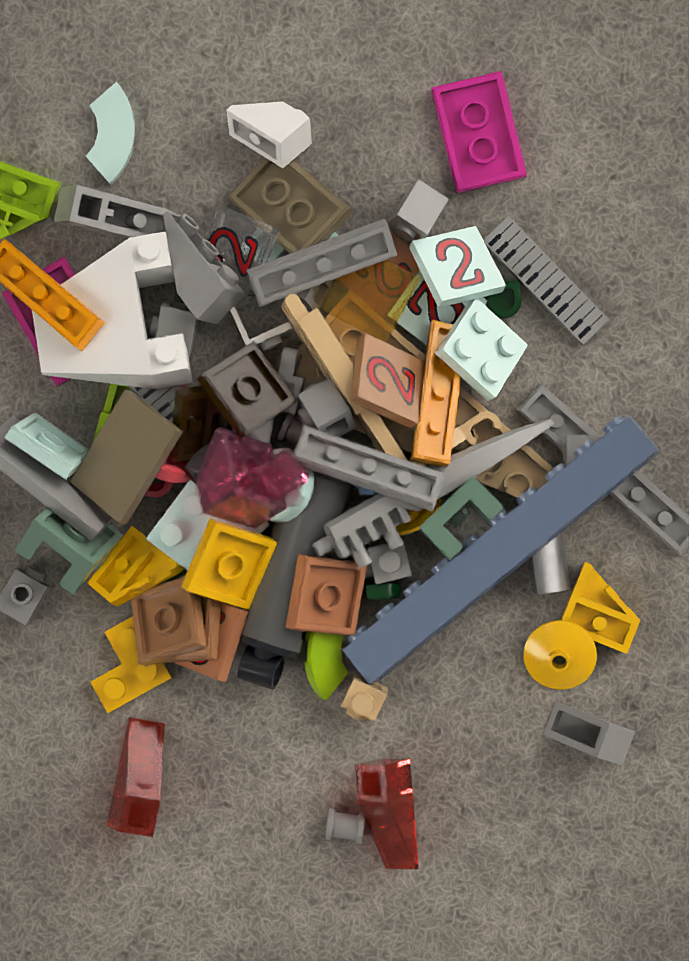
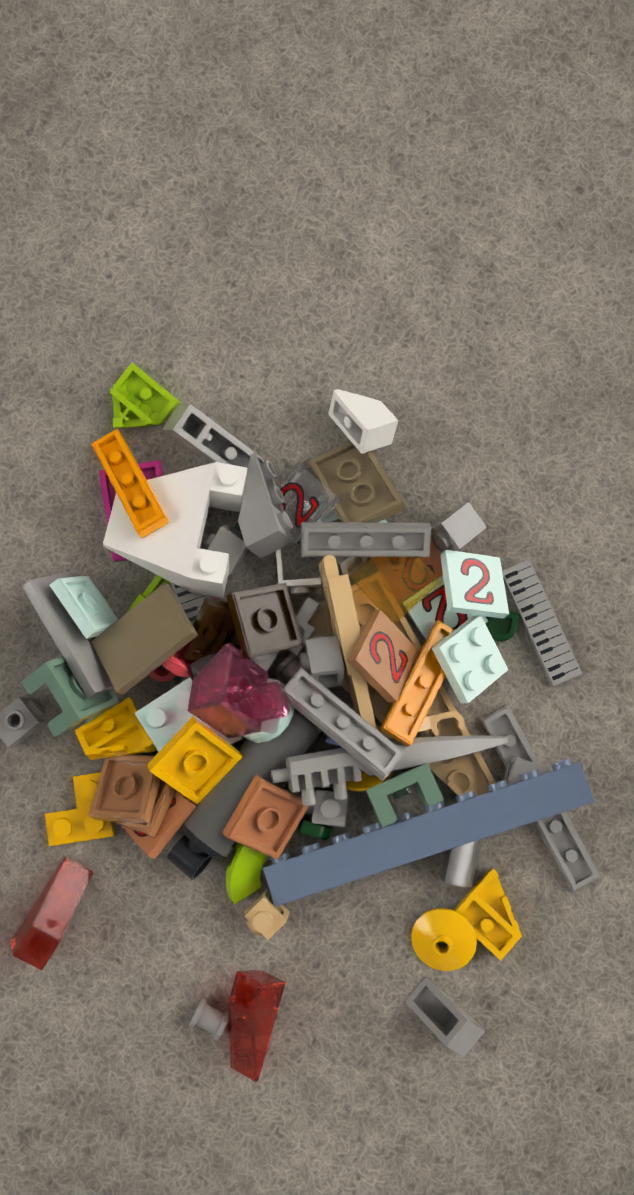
camera: 15 degrees right, 5 degrees down
light aqua tile [86,82,135,185] -> none
dark pink tile [431,71,527,194] -> none

